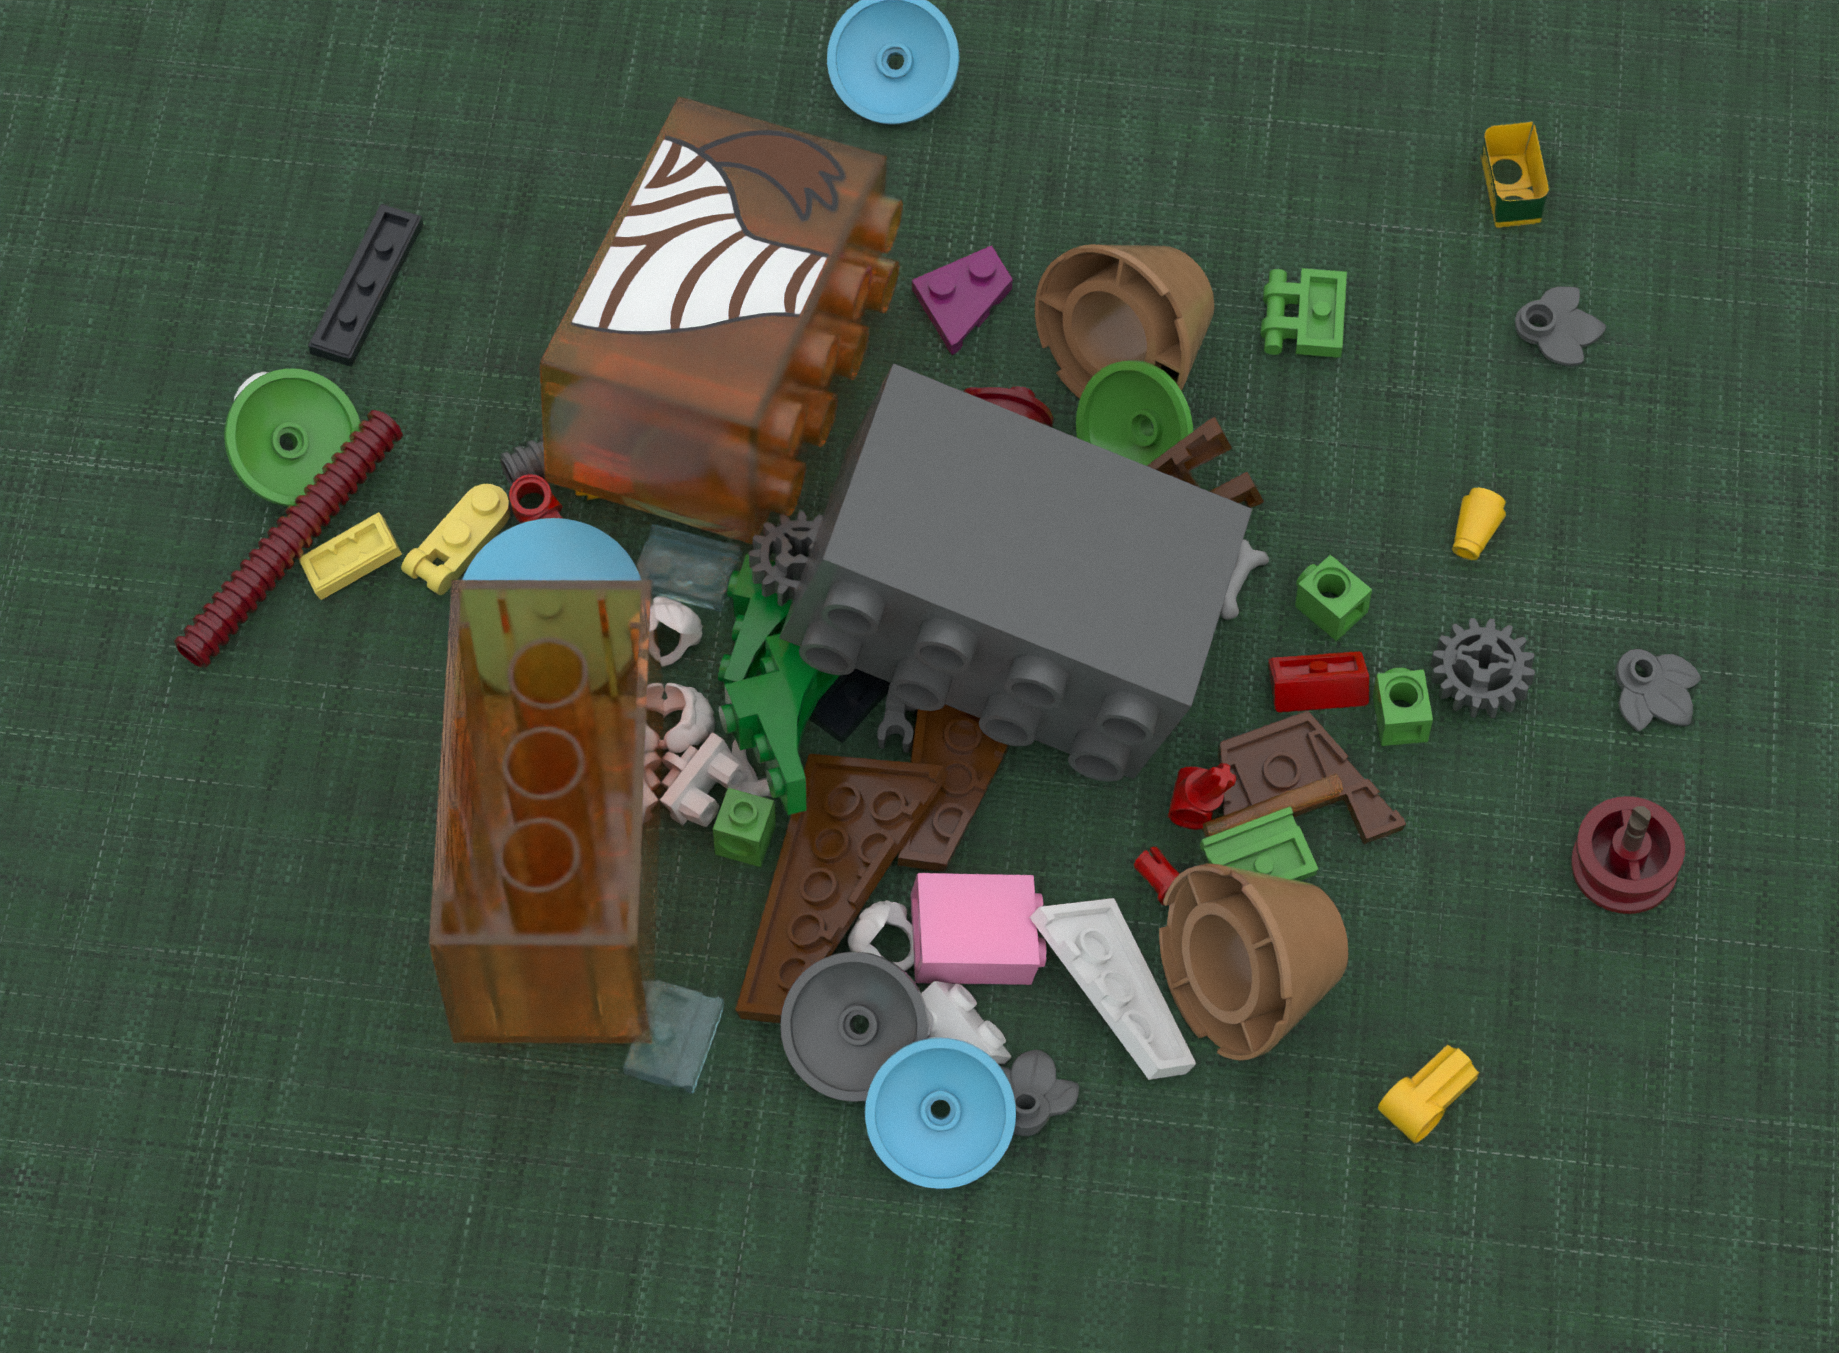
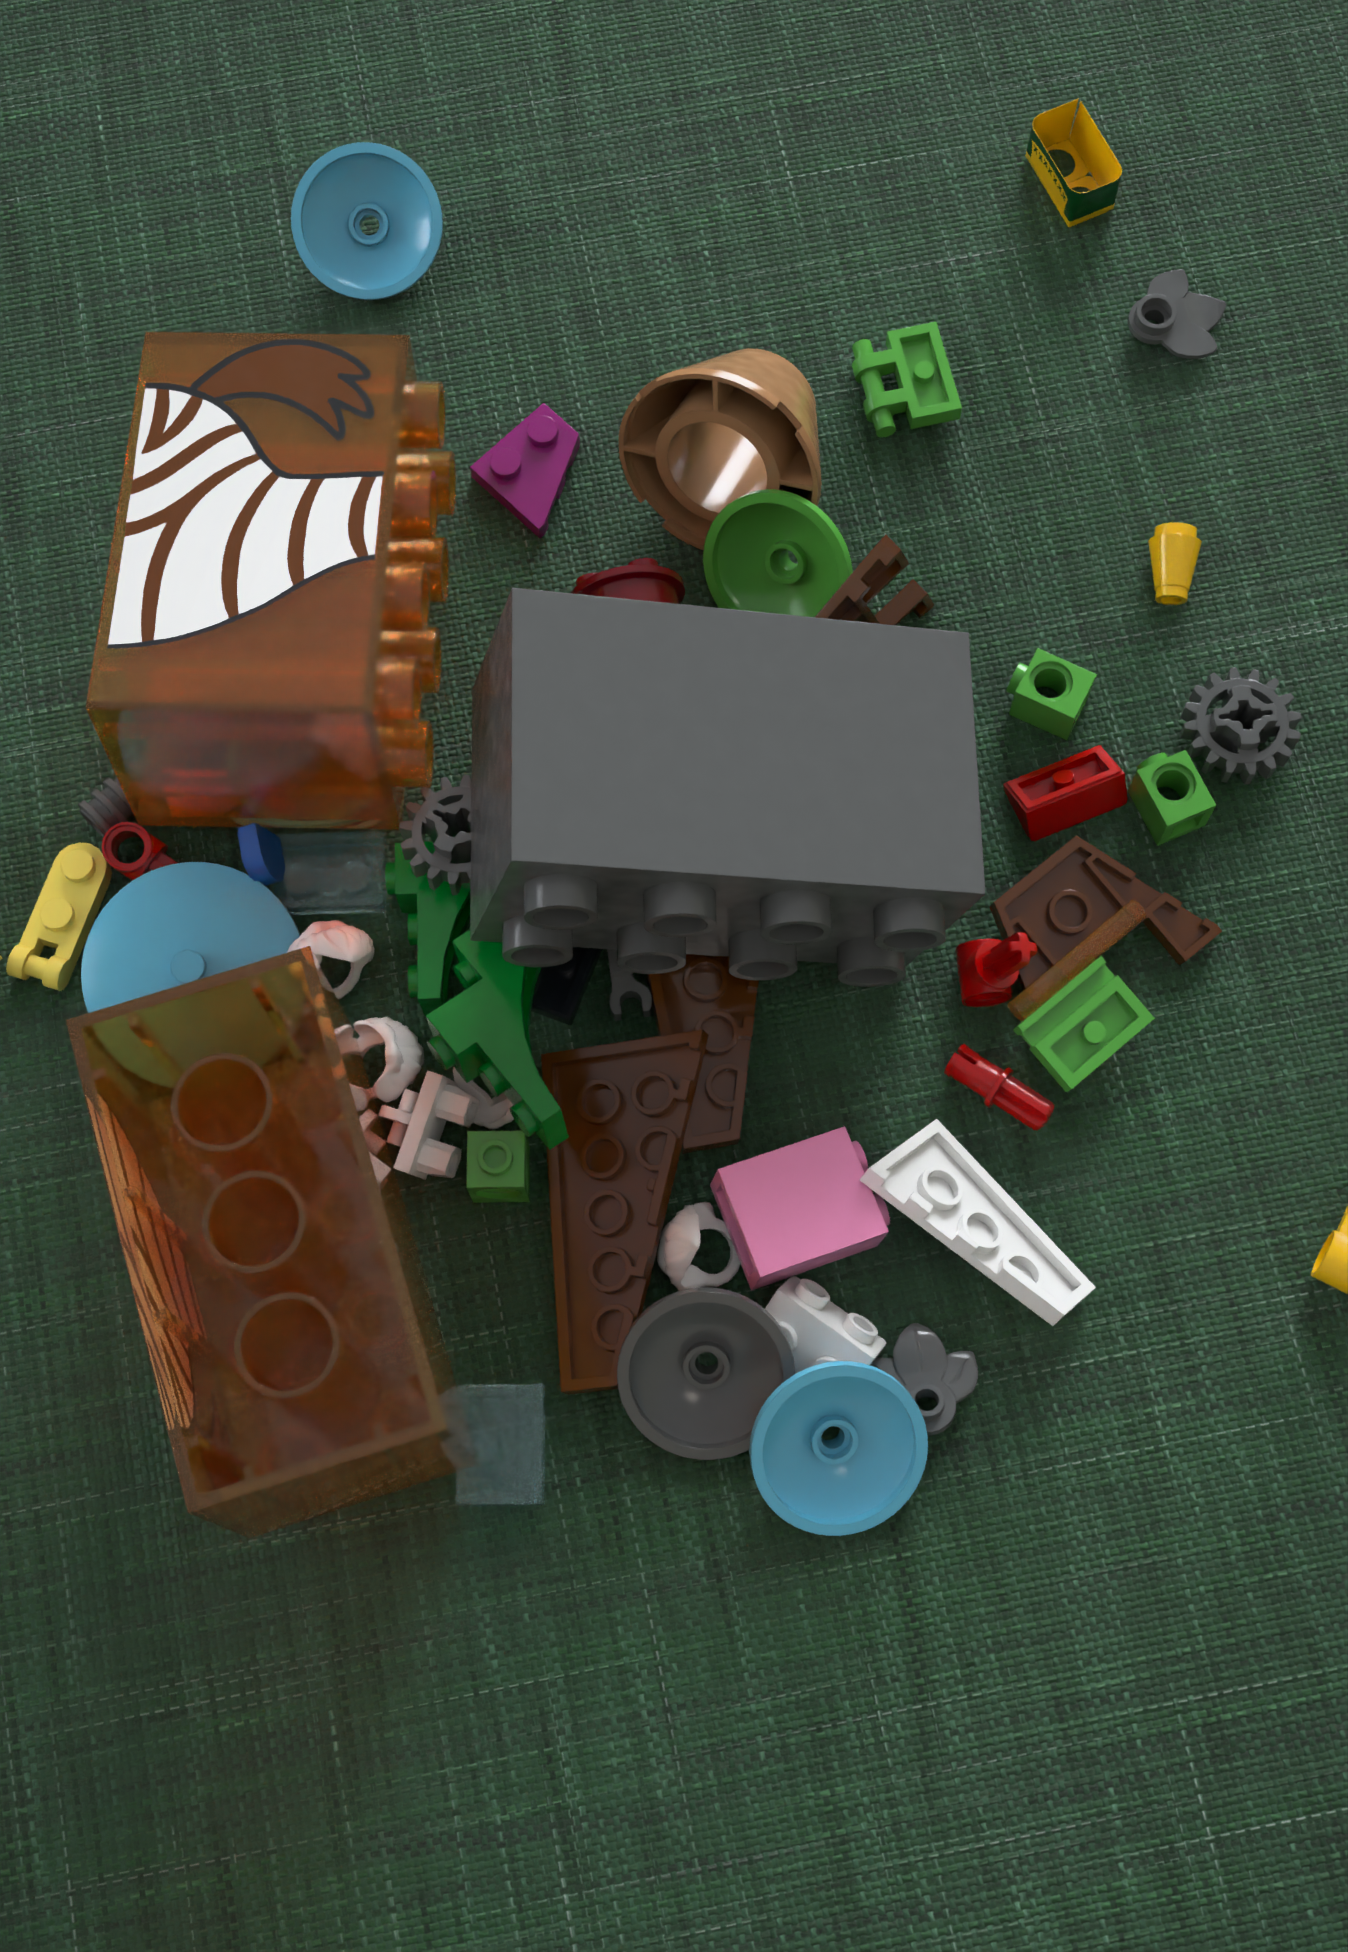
camera: 15 degrees left, 10 degrees up
medium nougat cone [1159,863,1348,1060] -> none
none -> blue tile [237,823,285,887]

